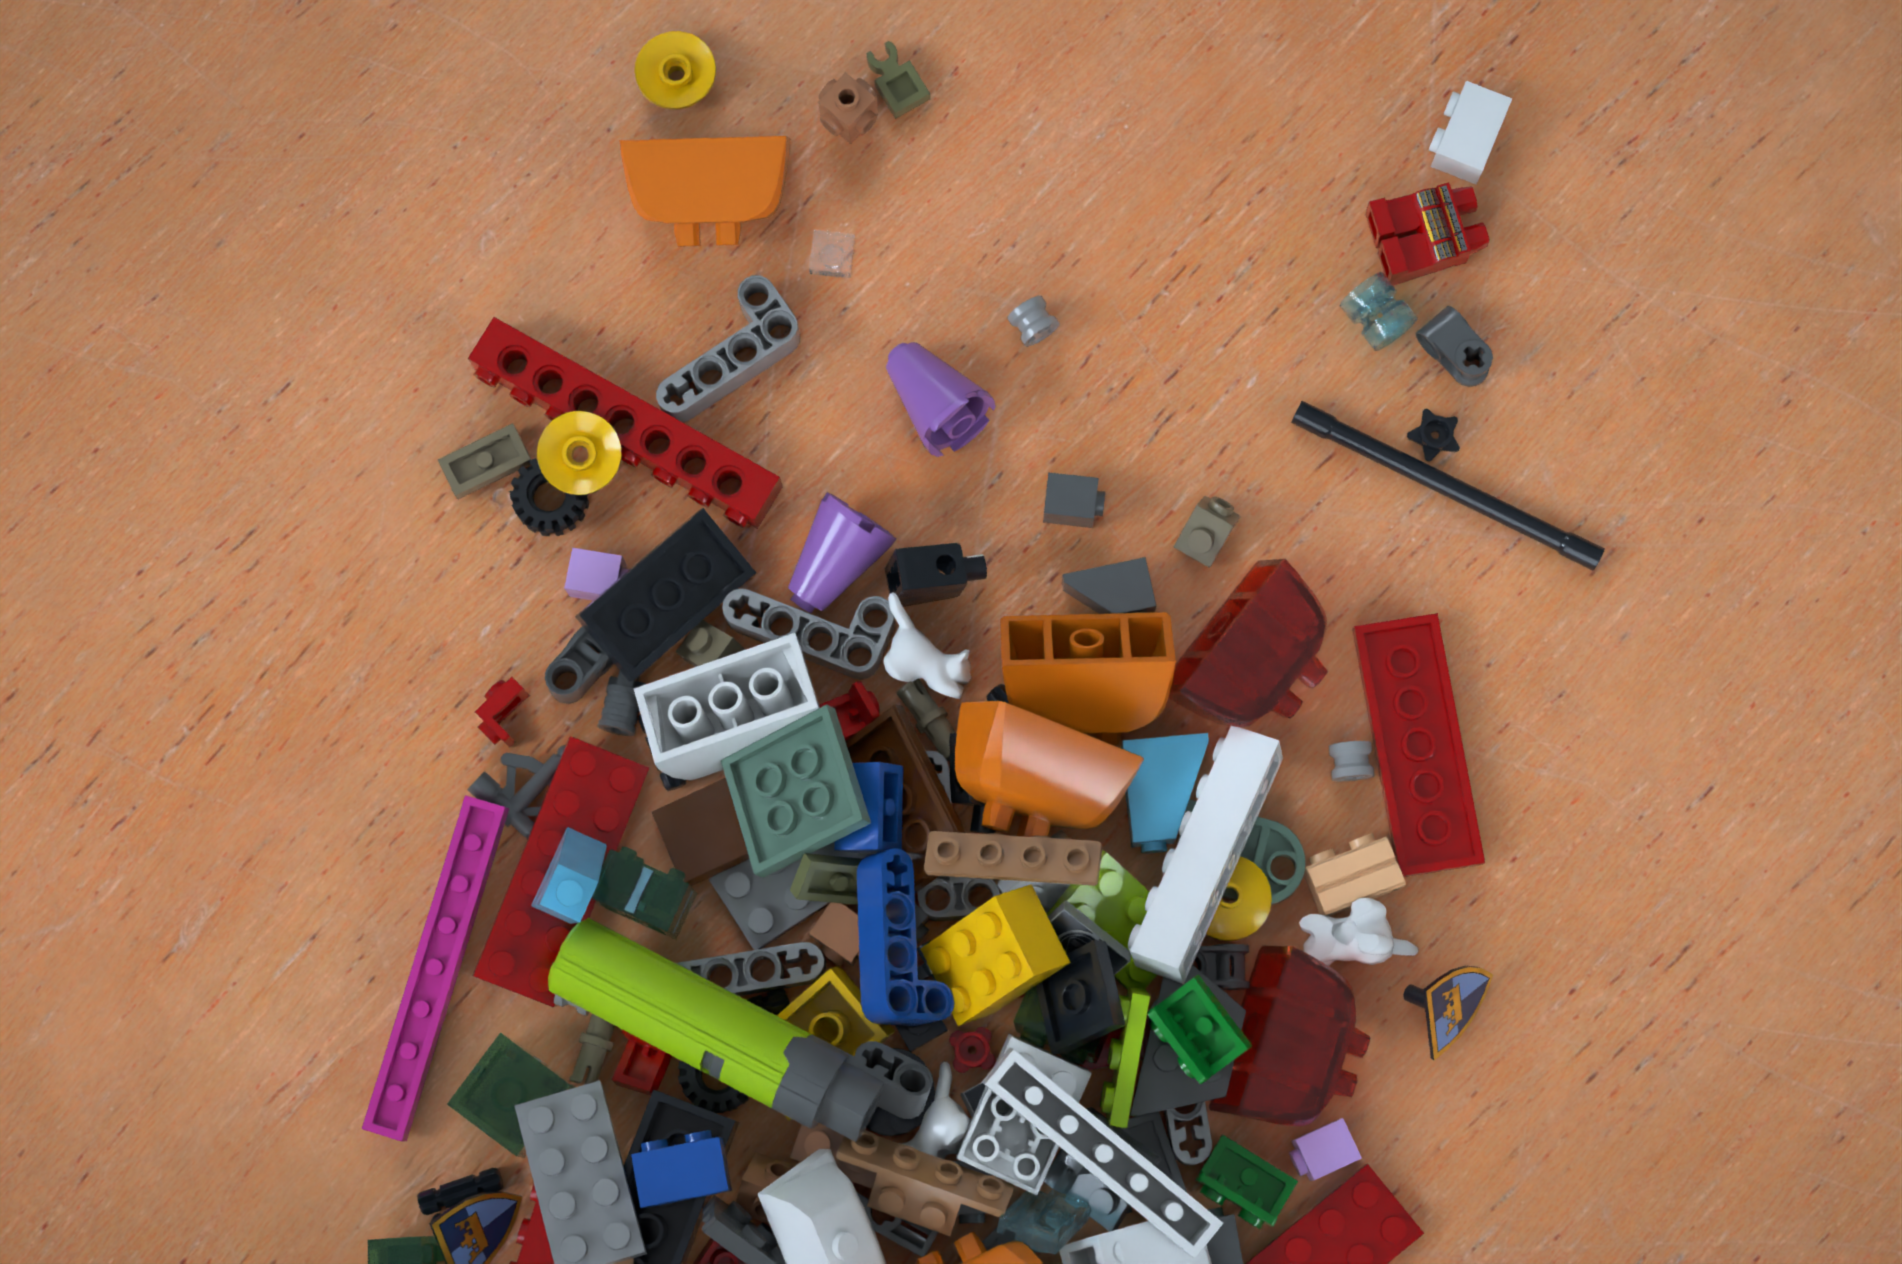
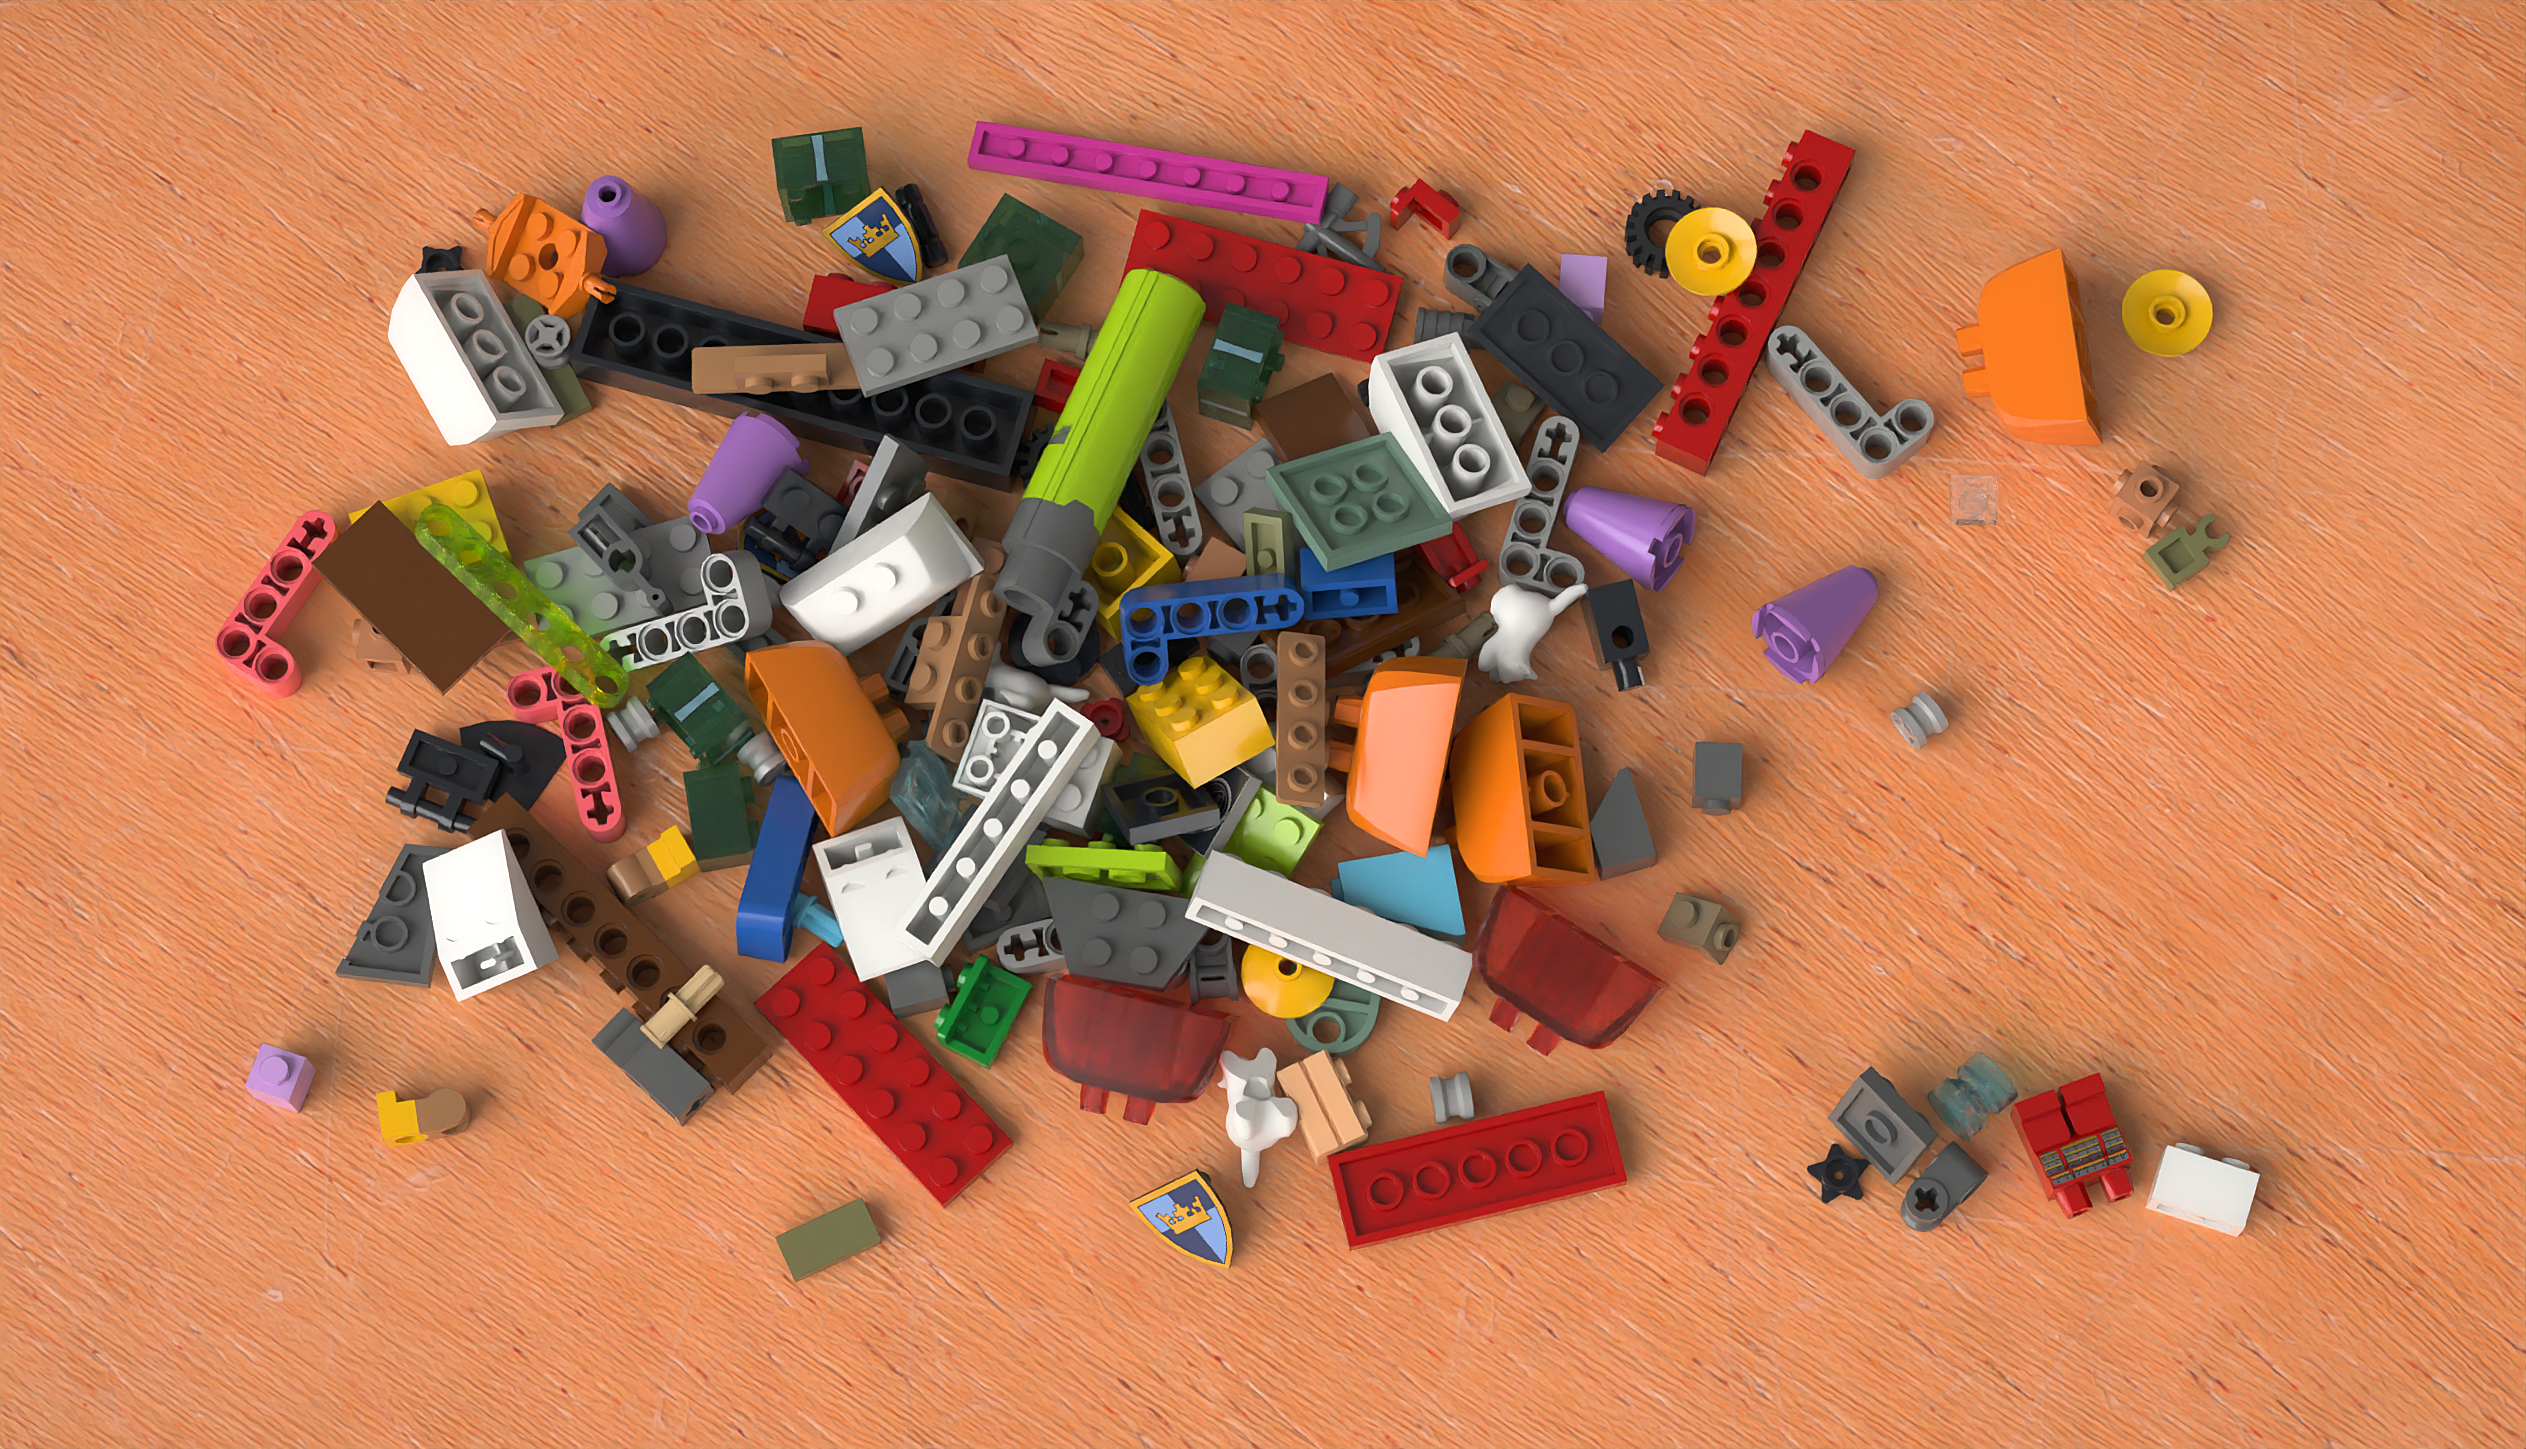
camera: 85 degrees right, 5 degrees down
dark tan plate [438,423,531,500] -> none
medium azure slope [531,827,607,924] -> none
blue brick [631,1130,732,1208] -> none
green bracket [1147,974,1252,1084] -> none
lavender brick [1289,1118,1362,1181] -> none
black piece [1291,401,1605,571] -> none
none -> dark grey hinge [1827,1066,1938,1186]

